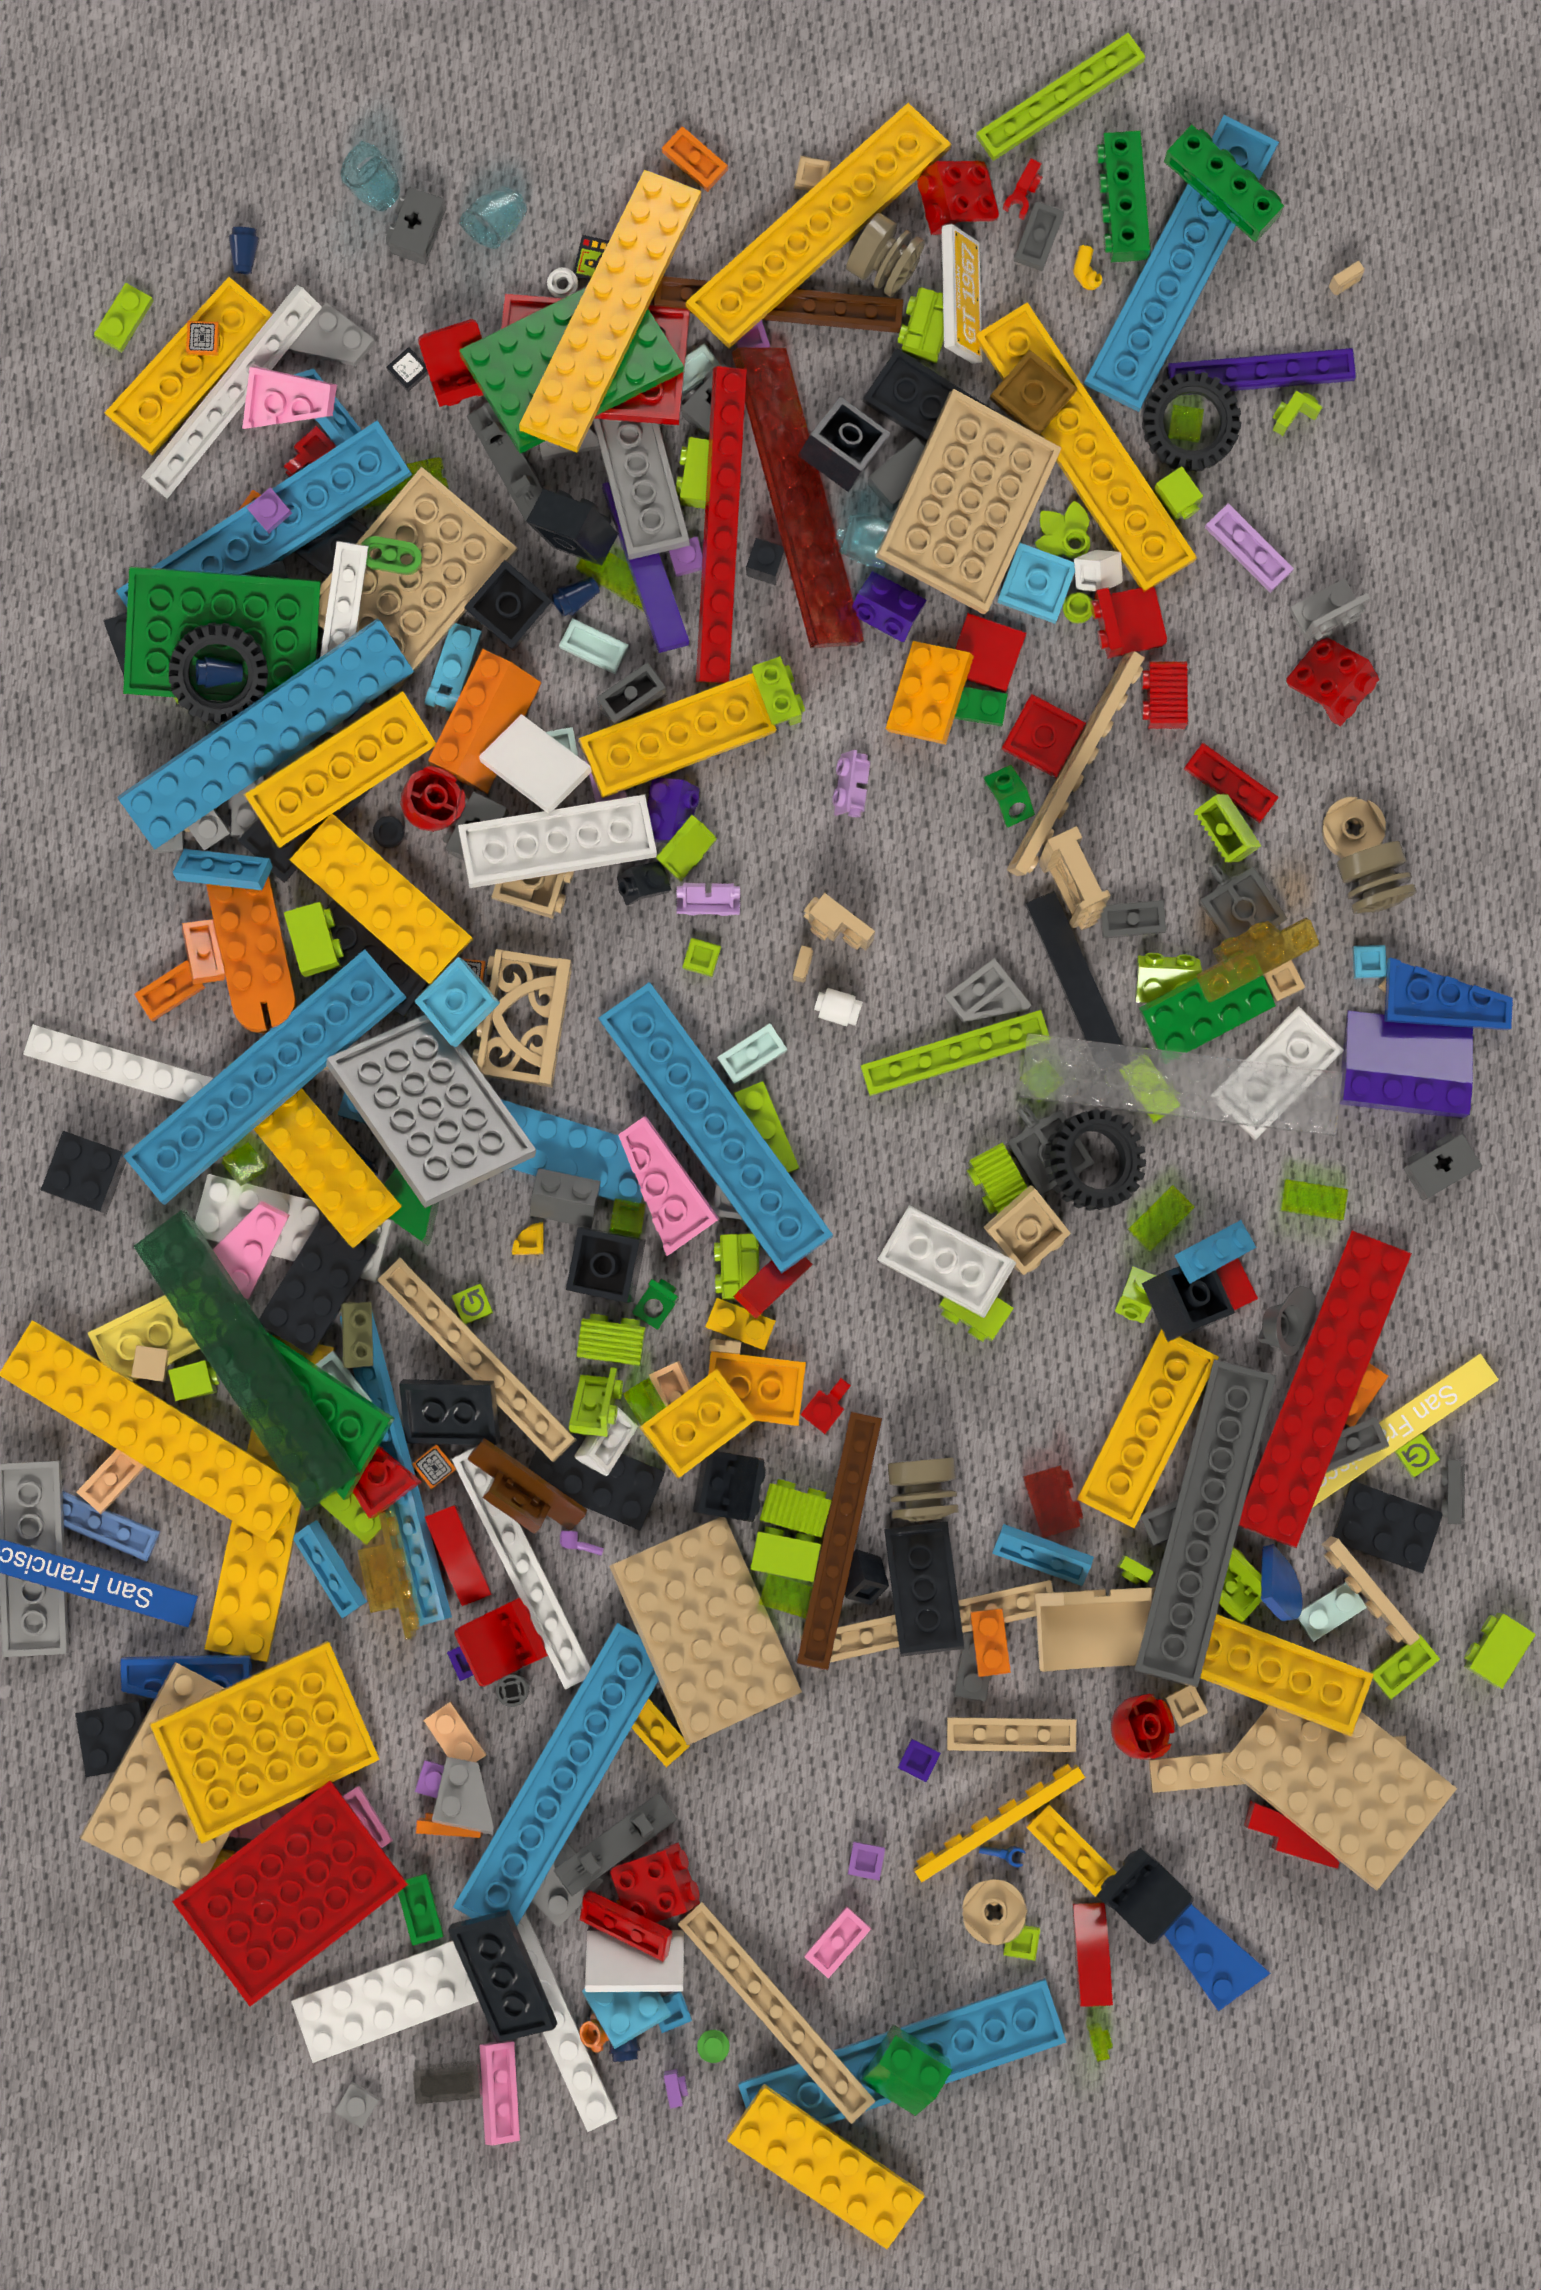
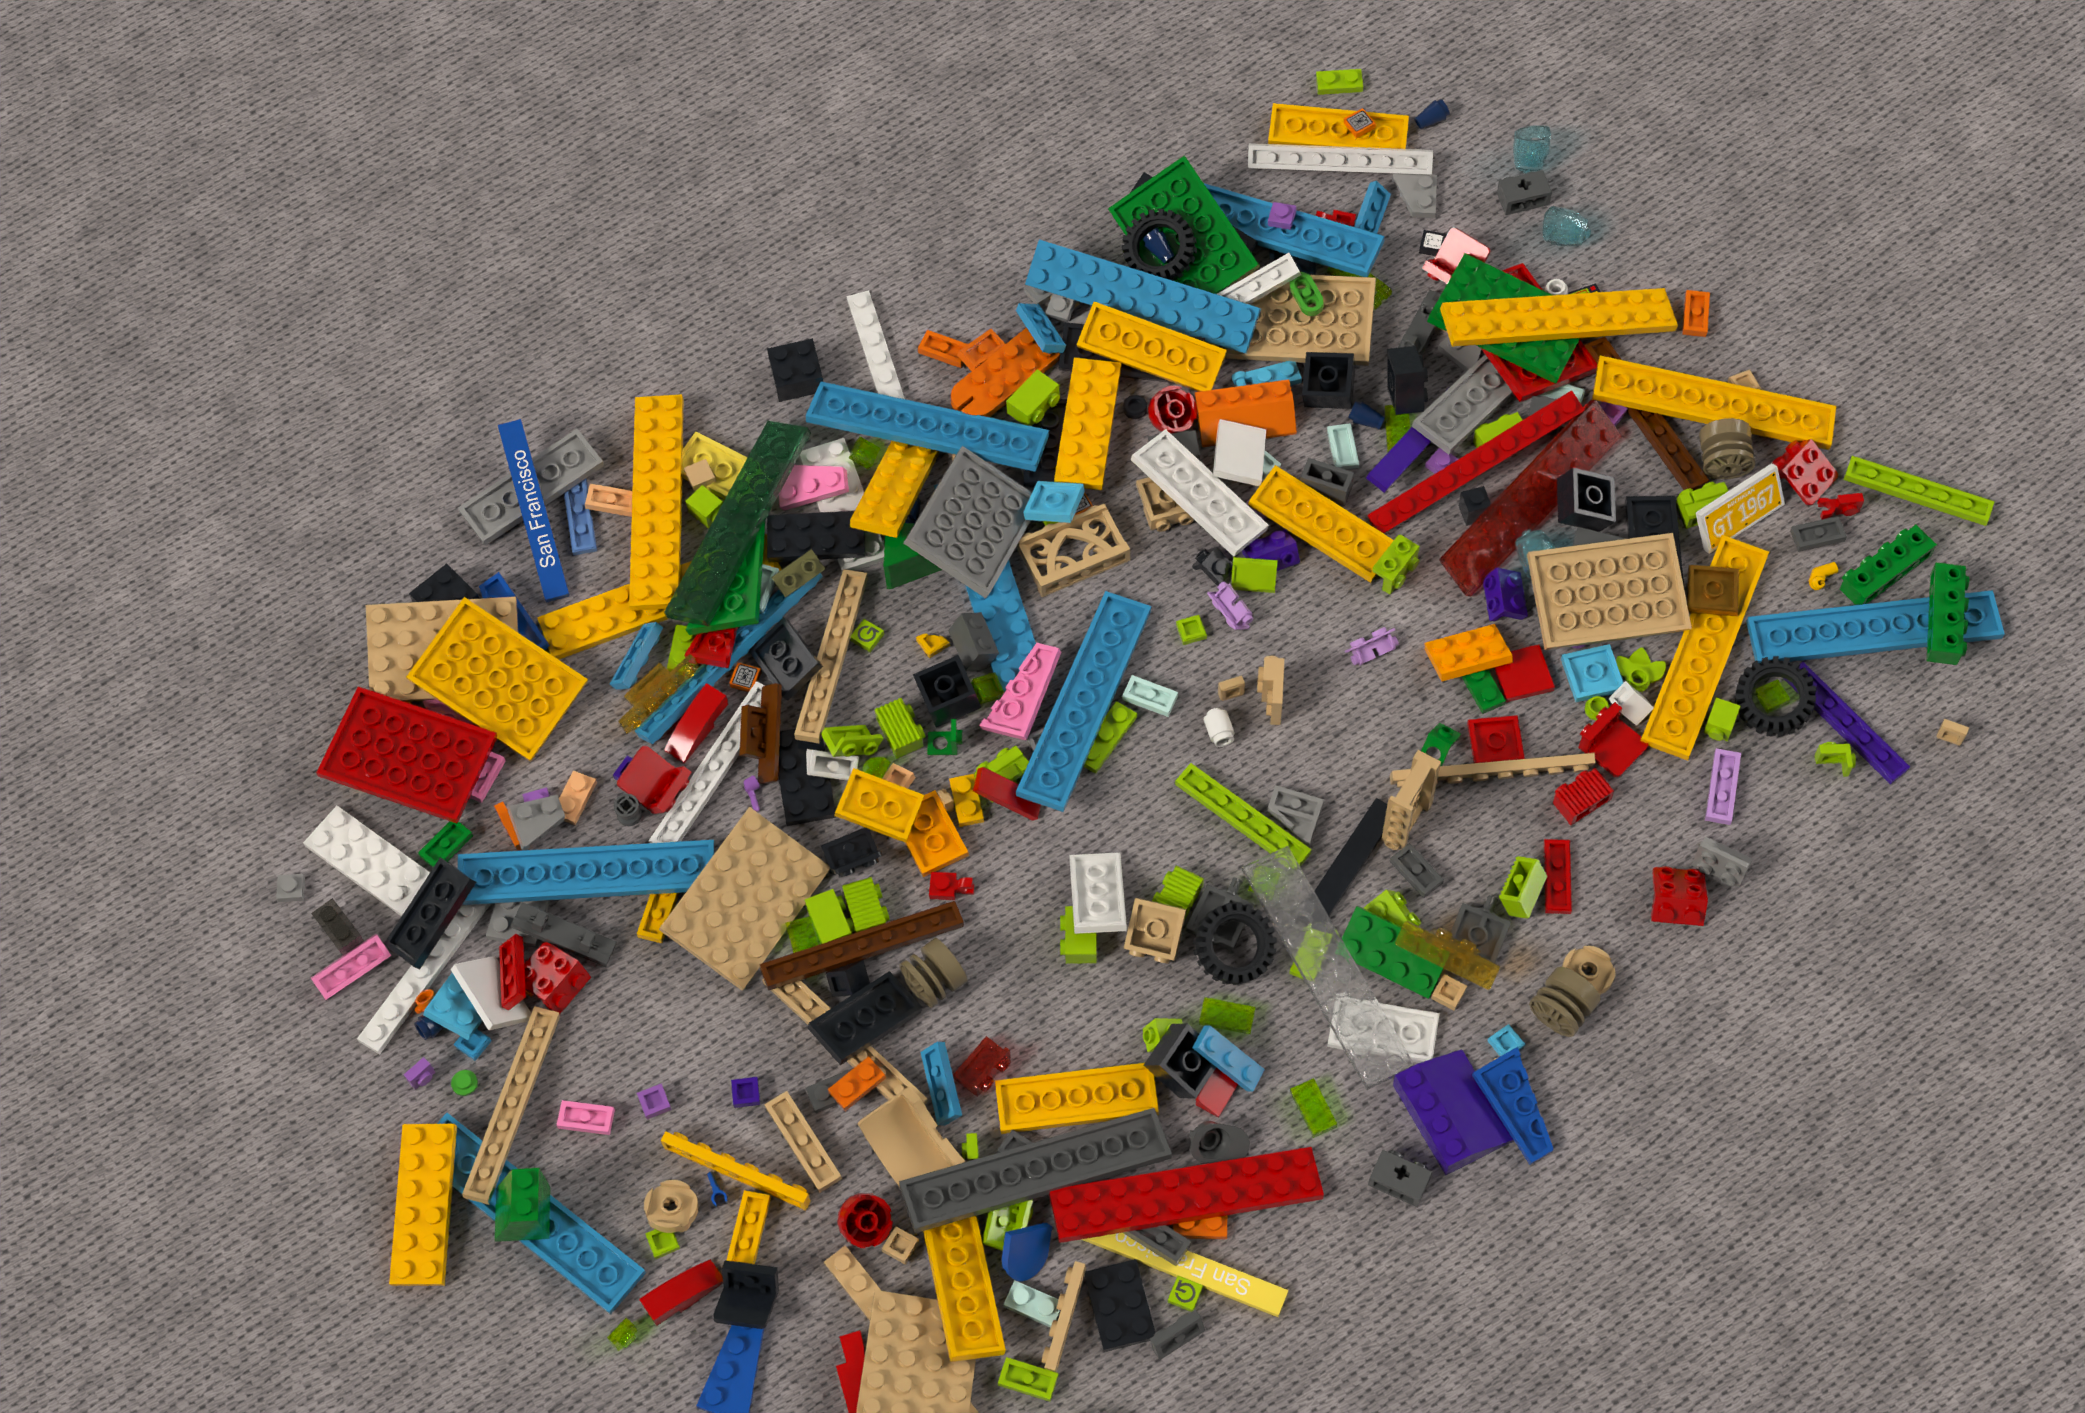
camera: 60 degrees right, 20 degrees down
bright pink wing [242,367,337,429] -> none

